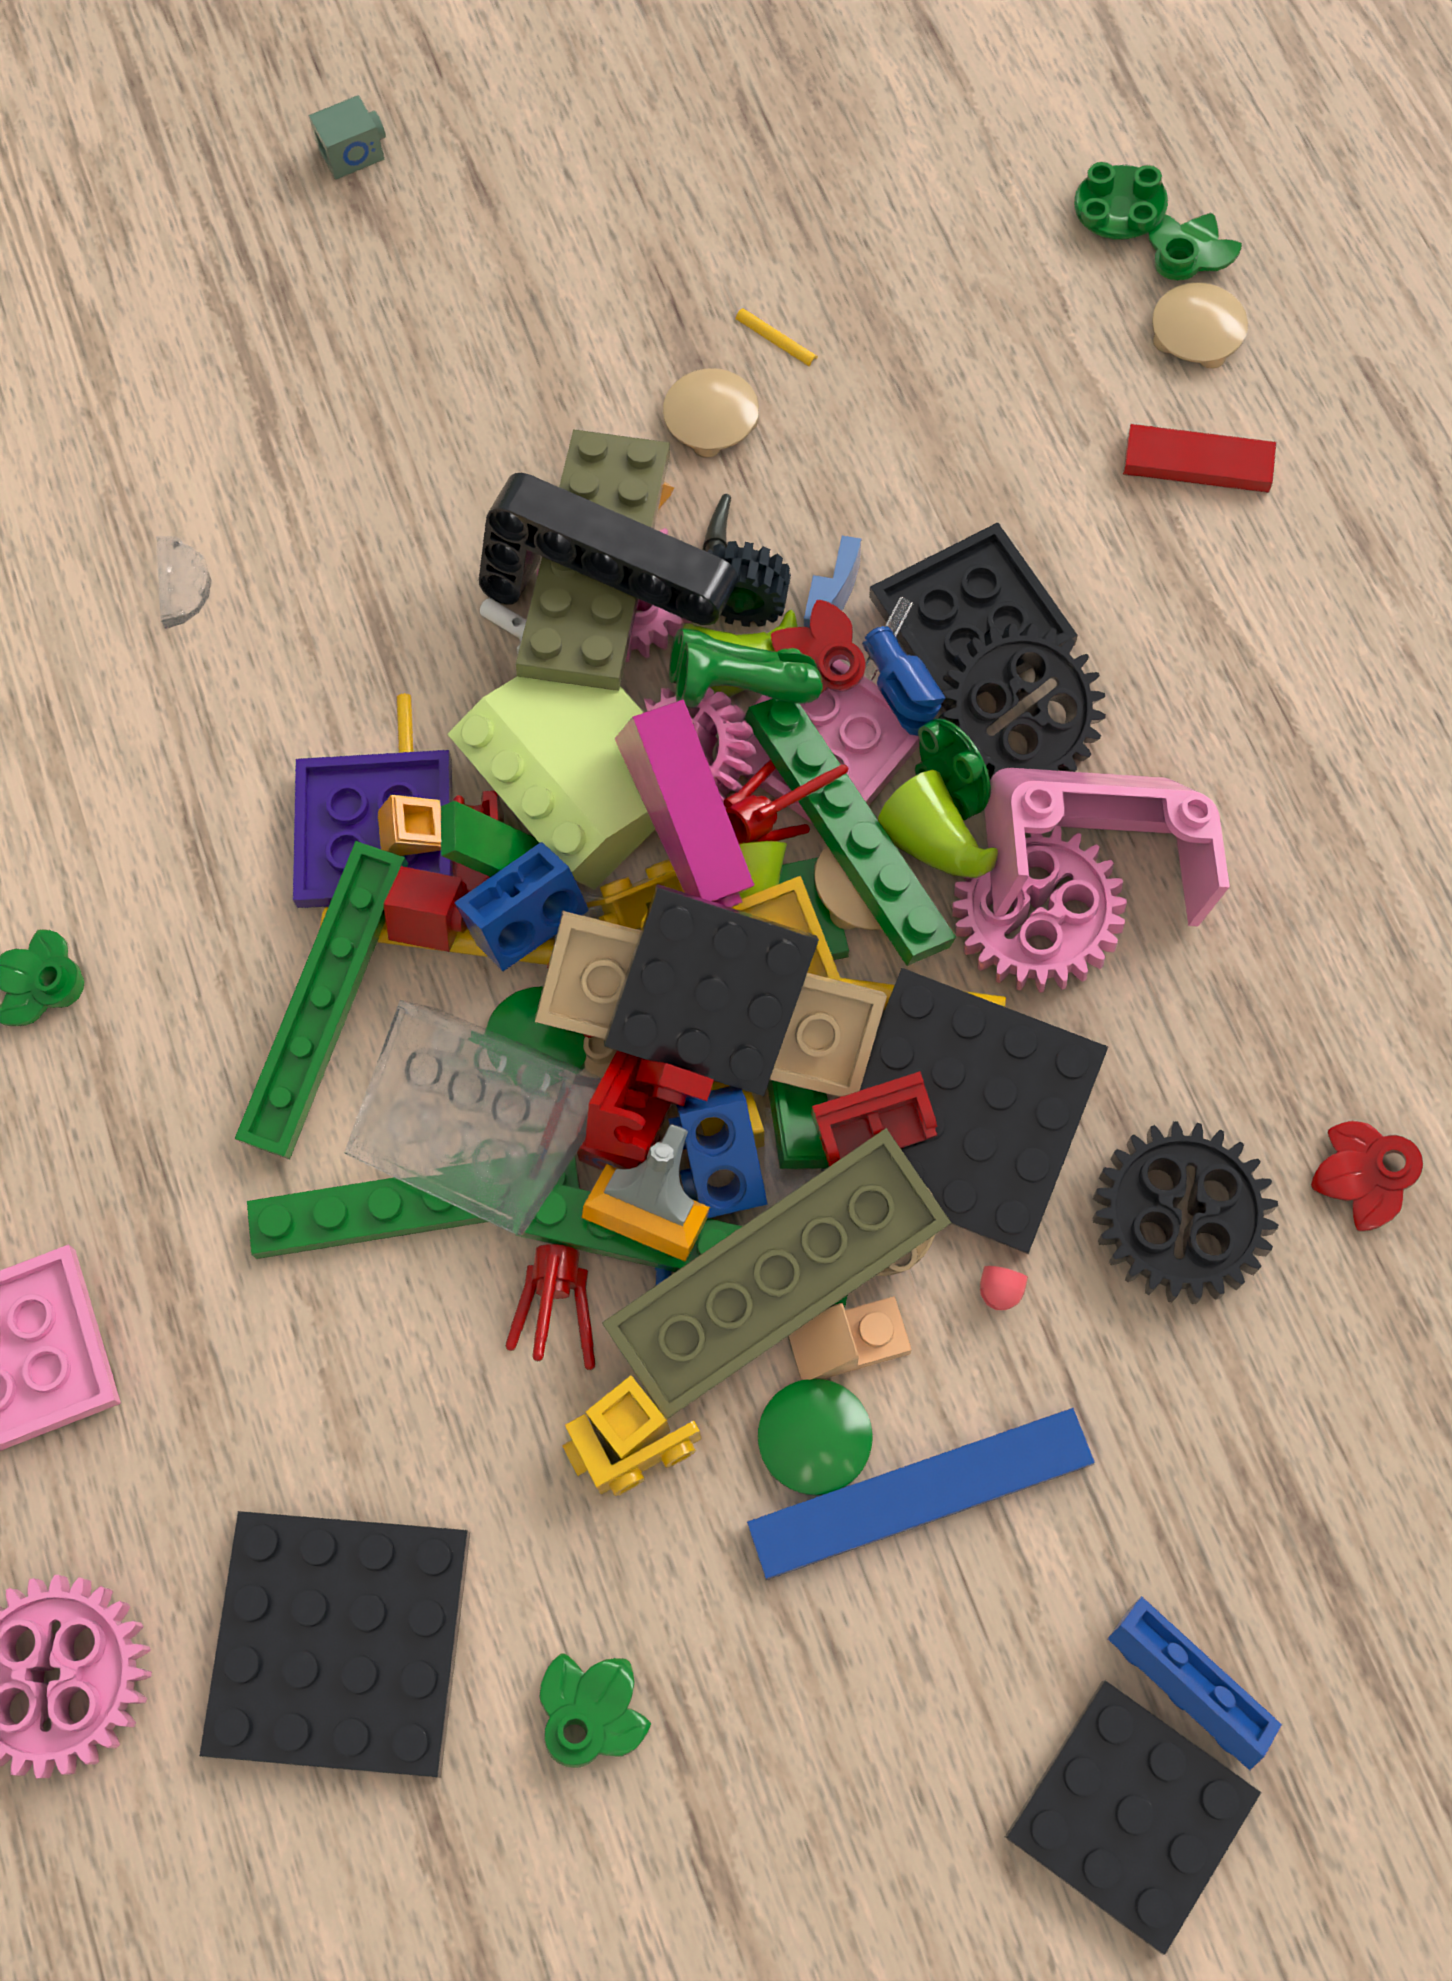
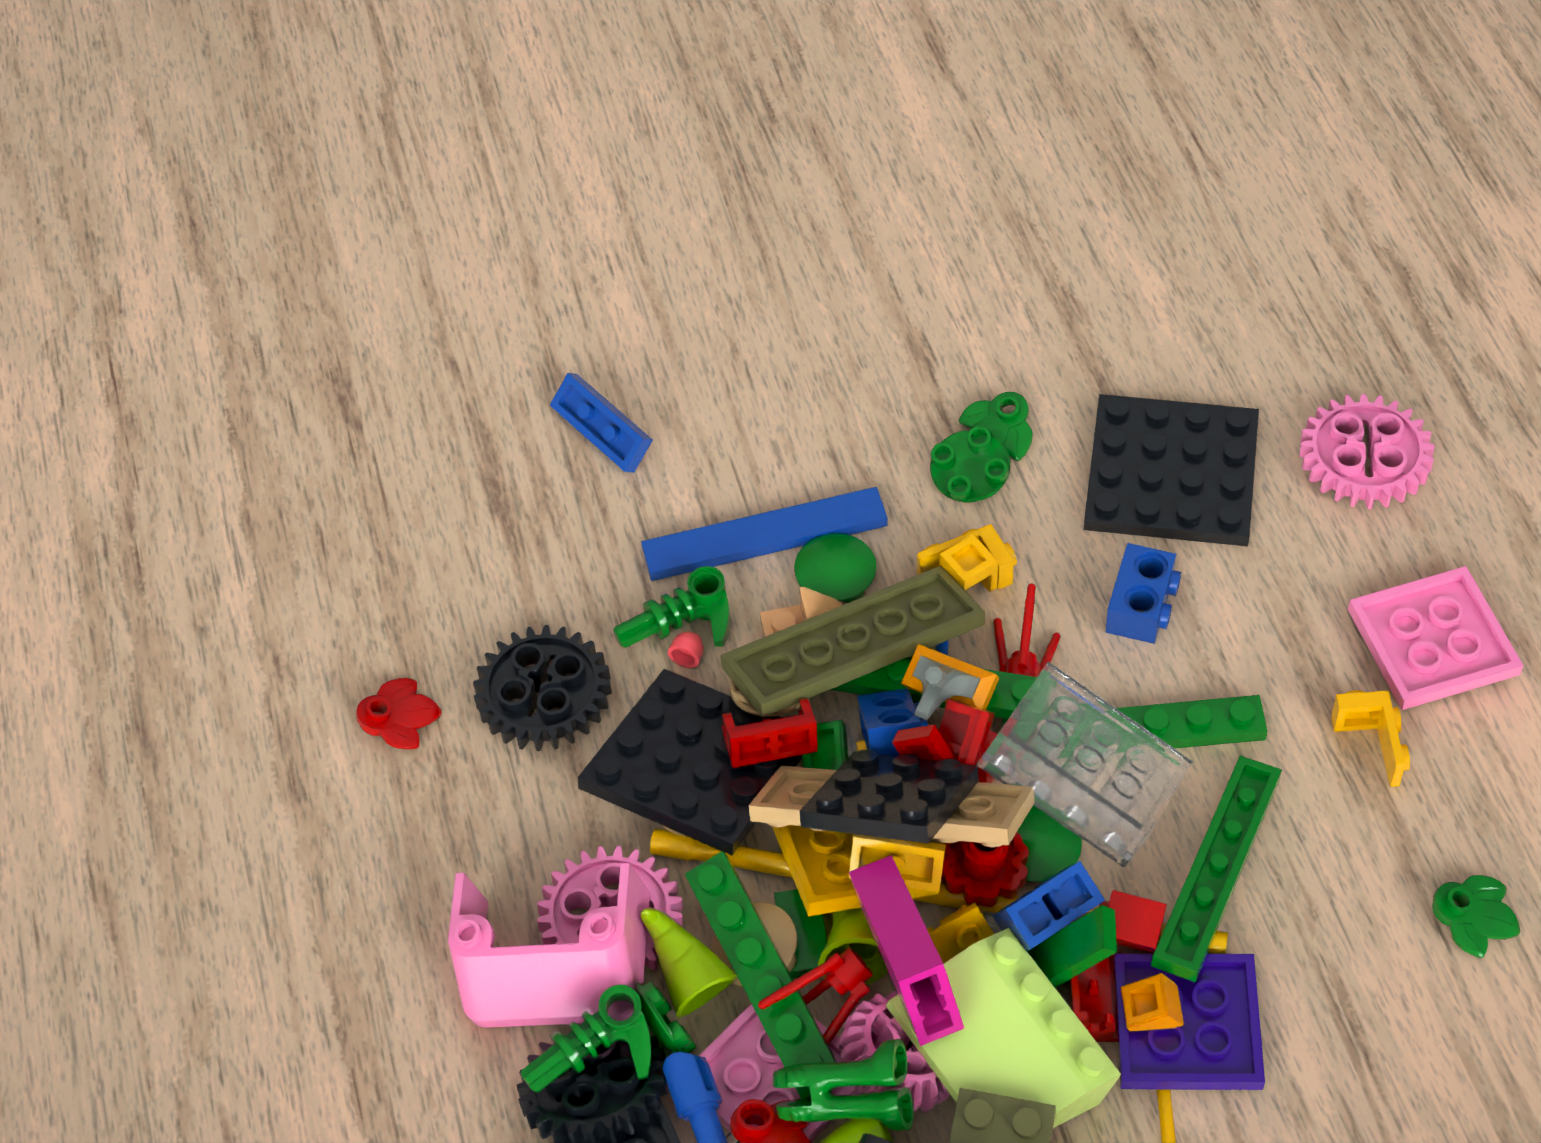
camera: 175 degrees left, 15 degrees down
black plate [1005,1680,1261,1955] -> none
none -> green piece [521,985,651,1093]
none -> green piece [613,566,730,648]
none -> green dish [930,426,1011,503]
none -> blue brick [1105,543,1182,644]
none -> yellow bracket [1331,690,1410,787]

